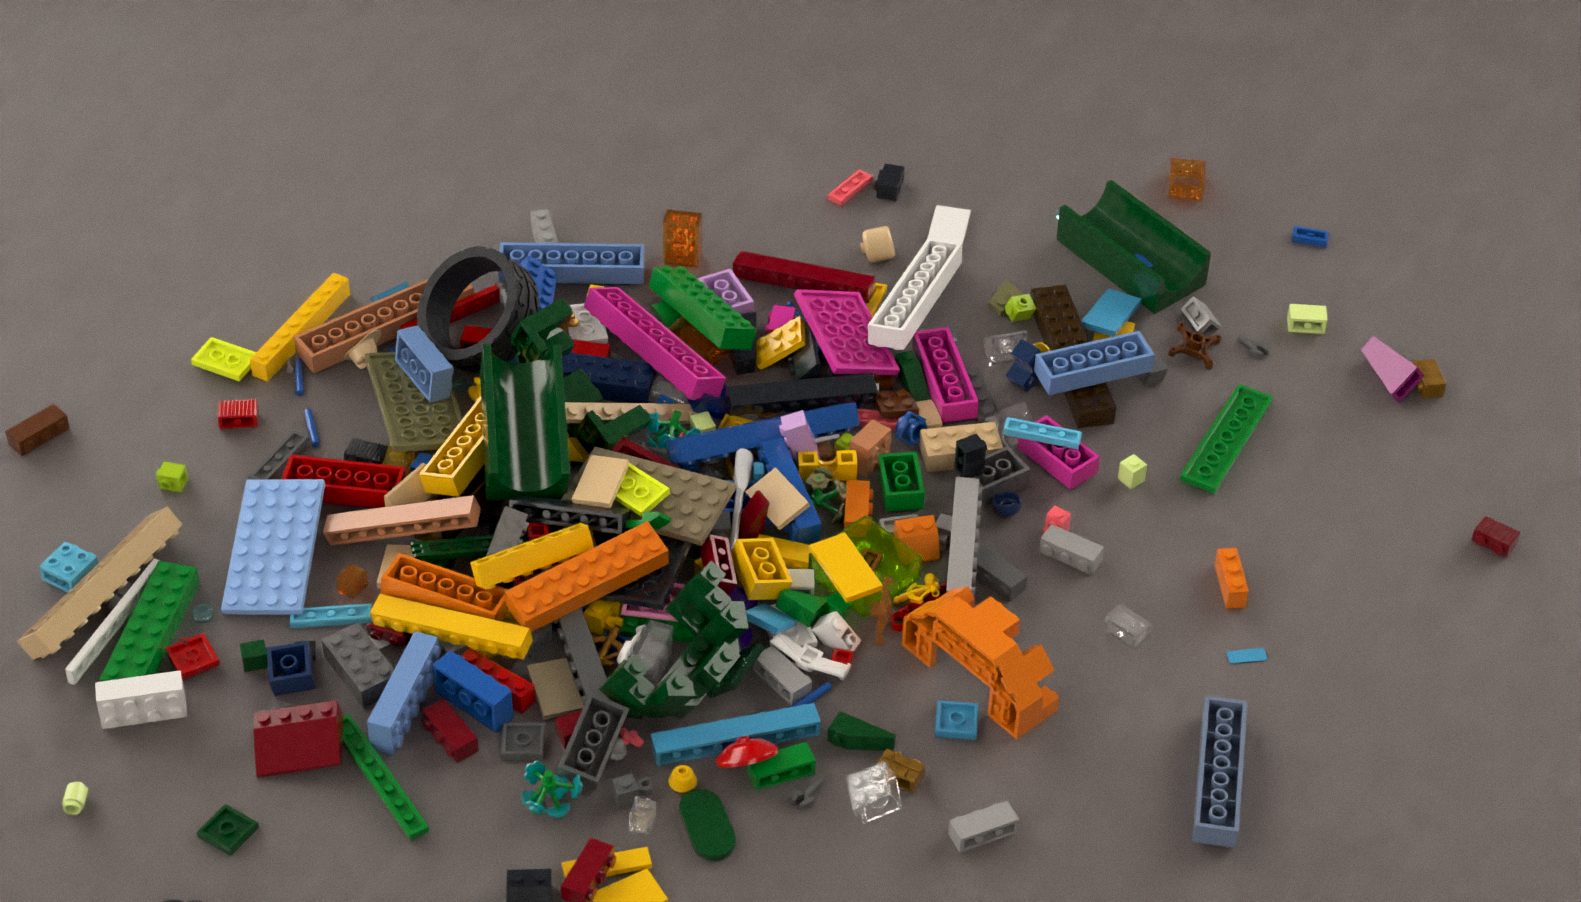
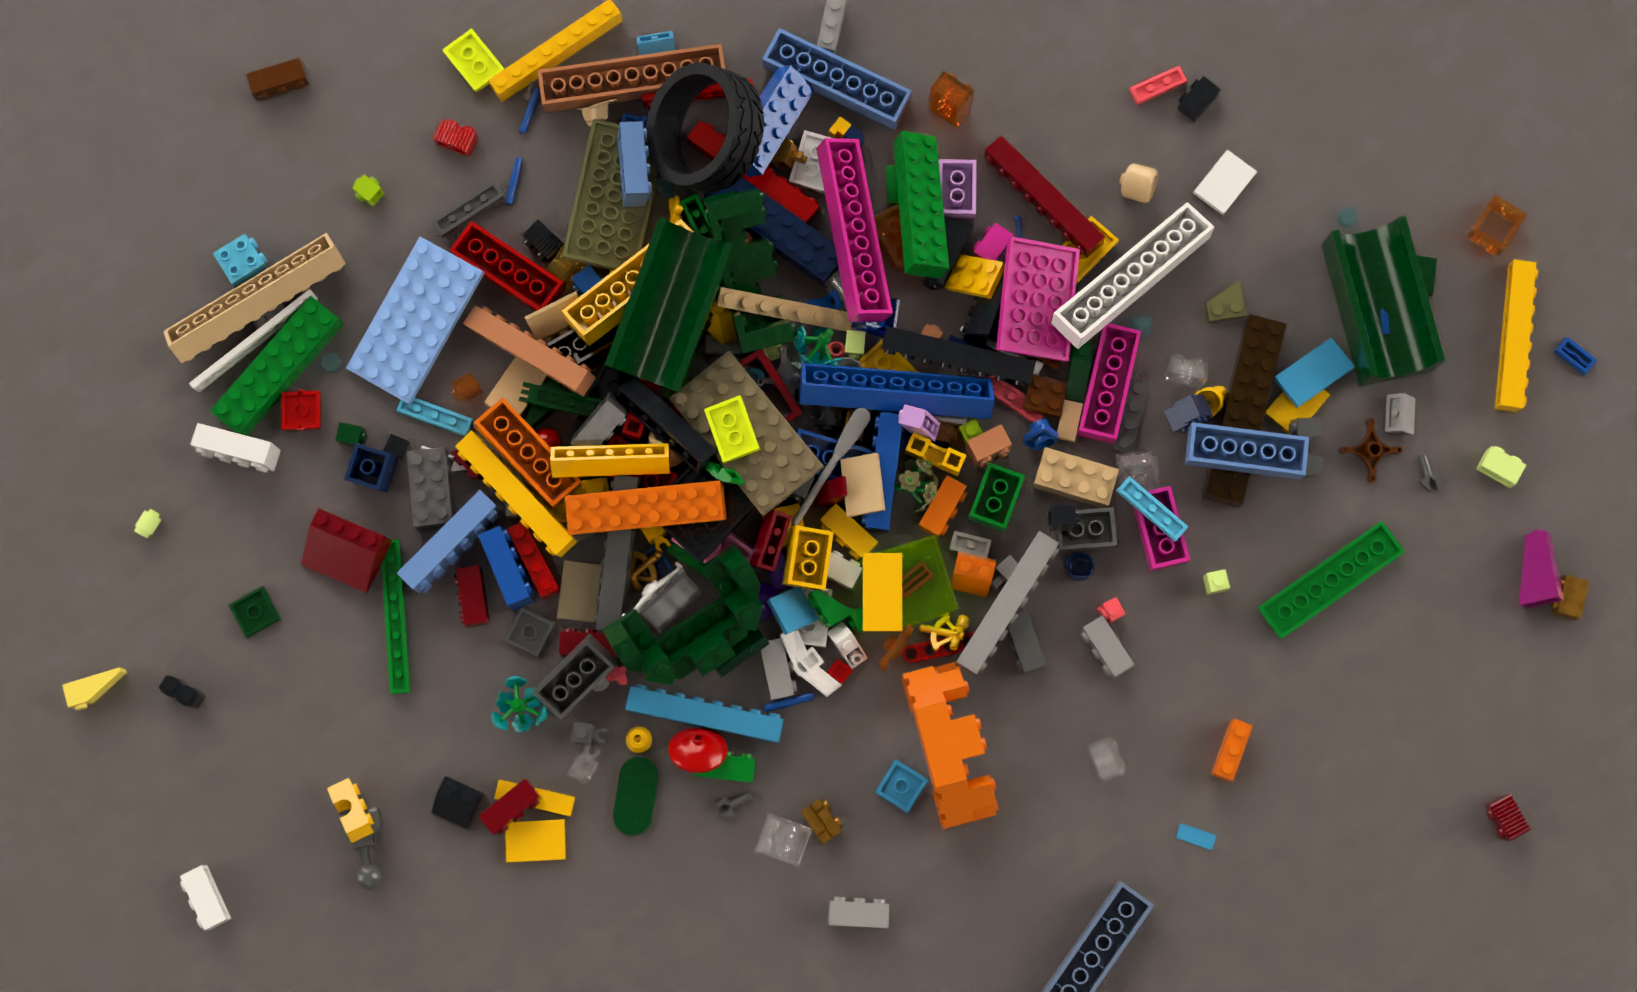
camera: 30 degrees right, 35 degrees up
tan tile [572,455,629,508] -> none
dark azure tile [752,462,765,481] -> none
dark green slope [828,711,896,751] -> none
lime brick [1004,294,1037,322] -> none
none -> yellow brick [1495,259,1538,412]

